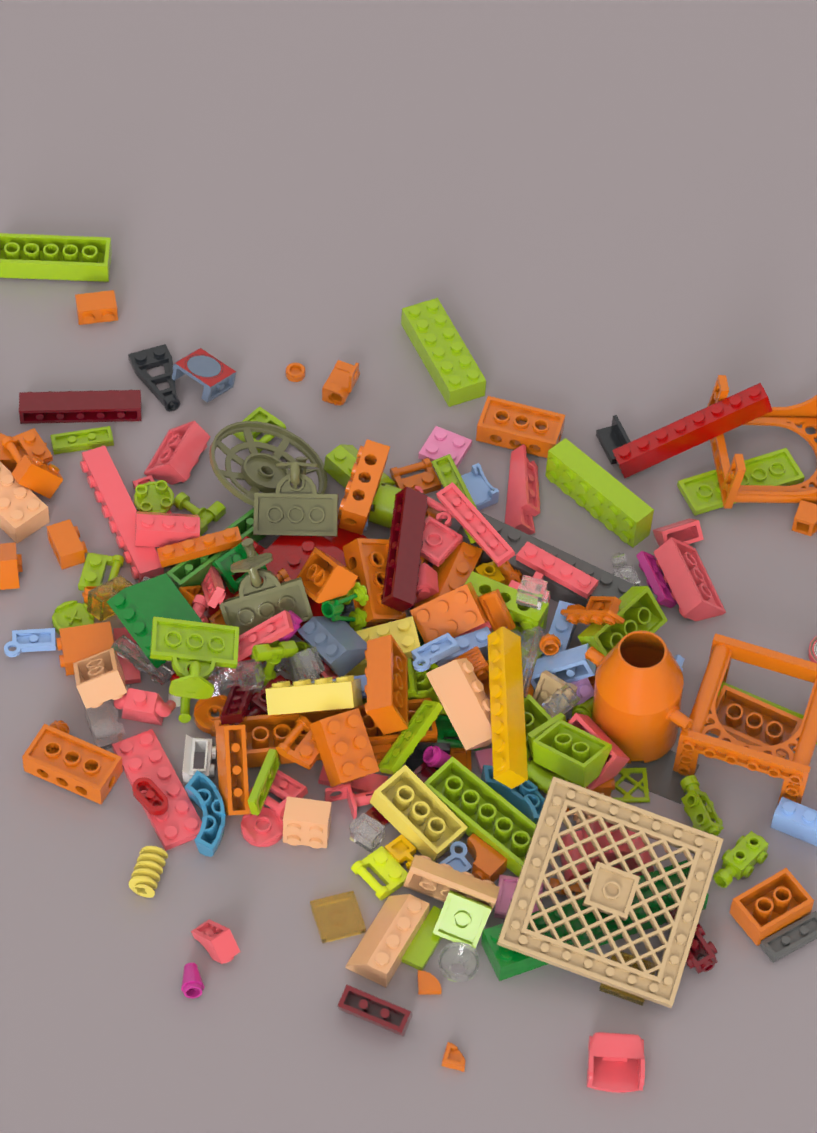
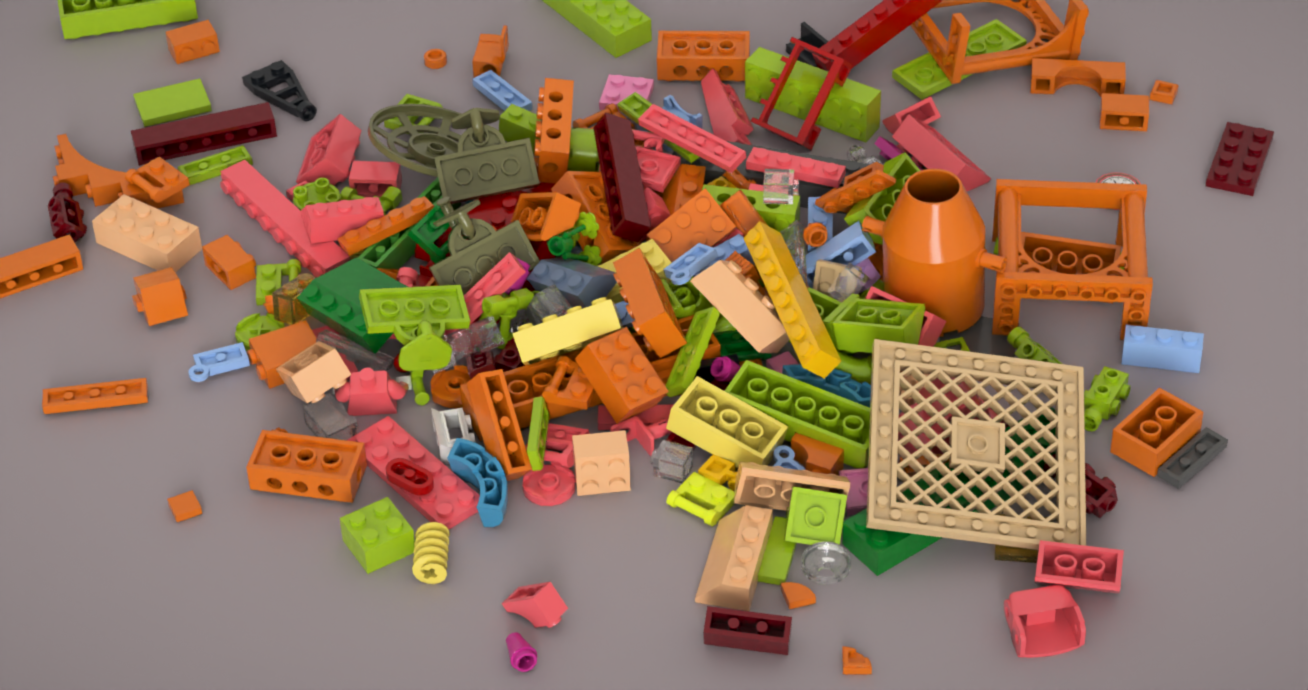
camera: 10 degrees left, 10 degrees down
orange brick [11,454,64,499] -> none
sand blue panel [172,348,236,403] -> none
coral plate [201,566,226,609] -> none
clear yellow tile [310,891,366,943] -> none
none -> lime tile [133,78,212,127]
none -> lime brick [339,497,415,574]
none -> coral brick [349,161,402,198]
none -> light blue plate [472,70,533,111]
none -> red hinge [750,37,853,150]
none -> coral slope [1035,540,1124,593]

